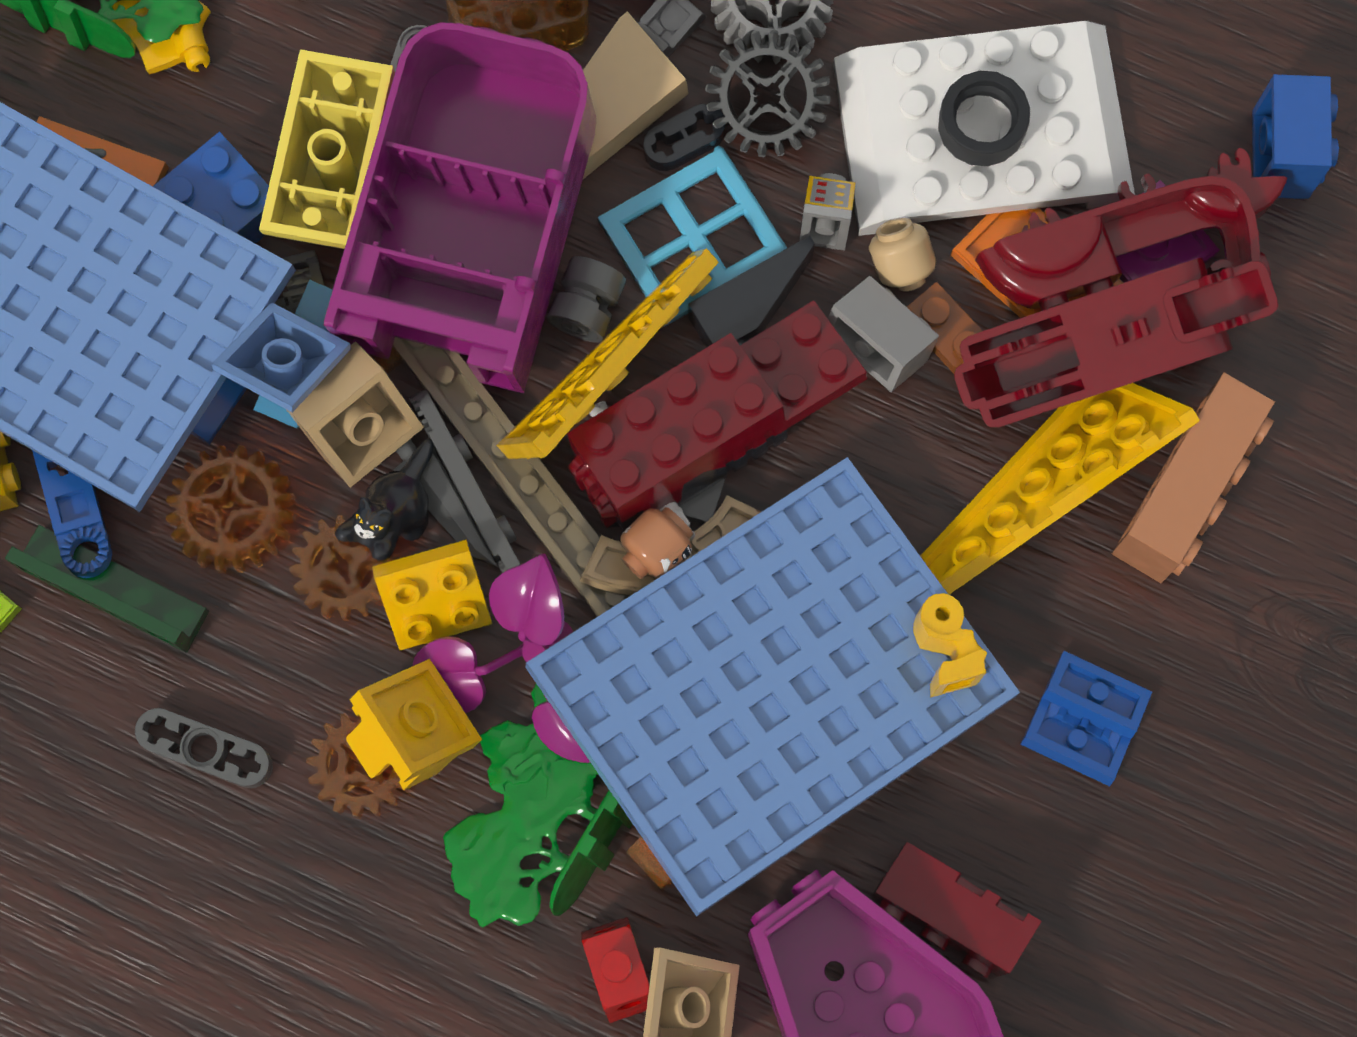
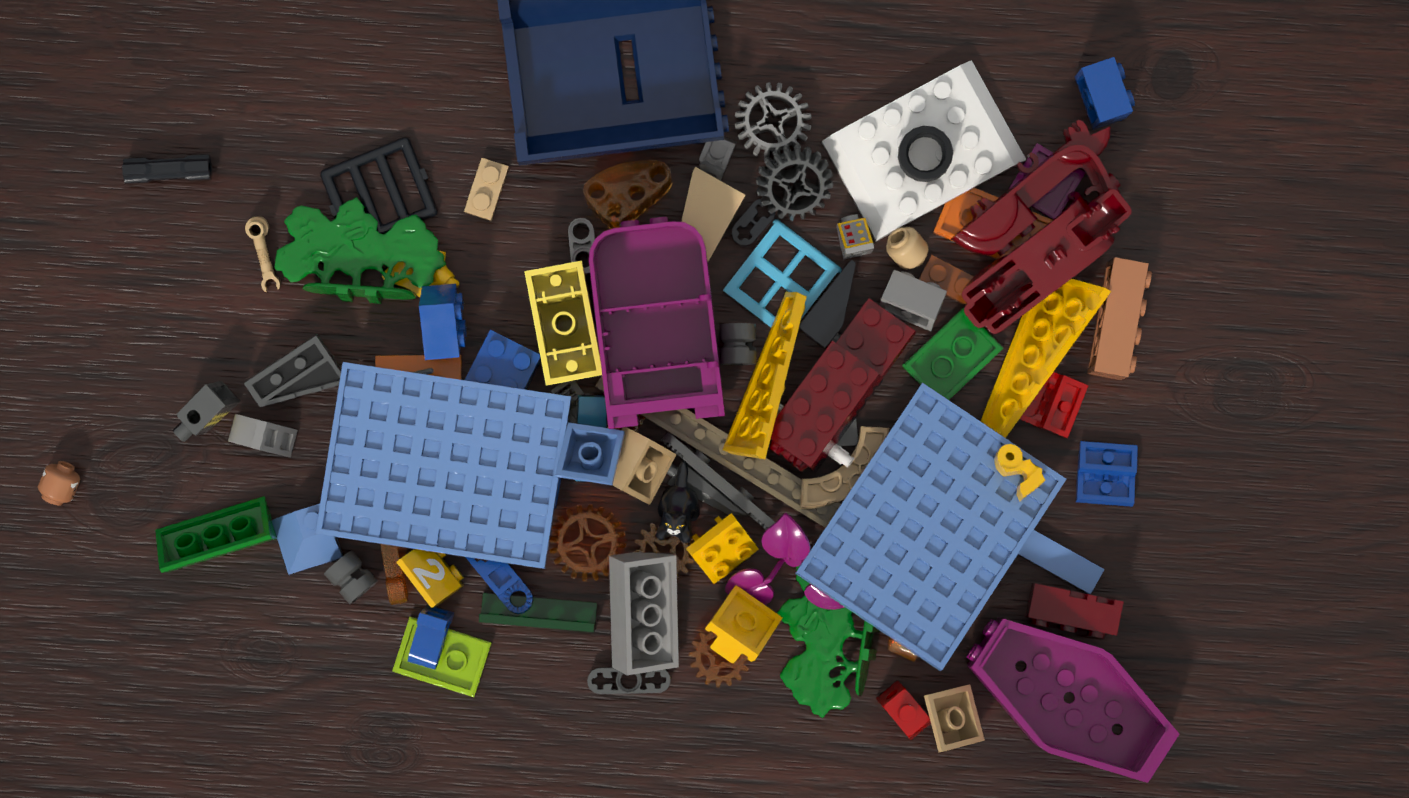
camera: 20 degrees left, 10 degrees up
nougat head [621,507,693,580] -> none
none -> blue brick [419,284,467,360]
none -> light grey slope [609,552,679,675]
none -> green tile [902,308,1003,400]
none -> medium blue tile [1018,530,1104,594]
none -> red slope [1019,372,1088,439]

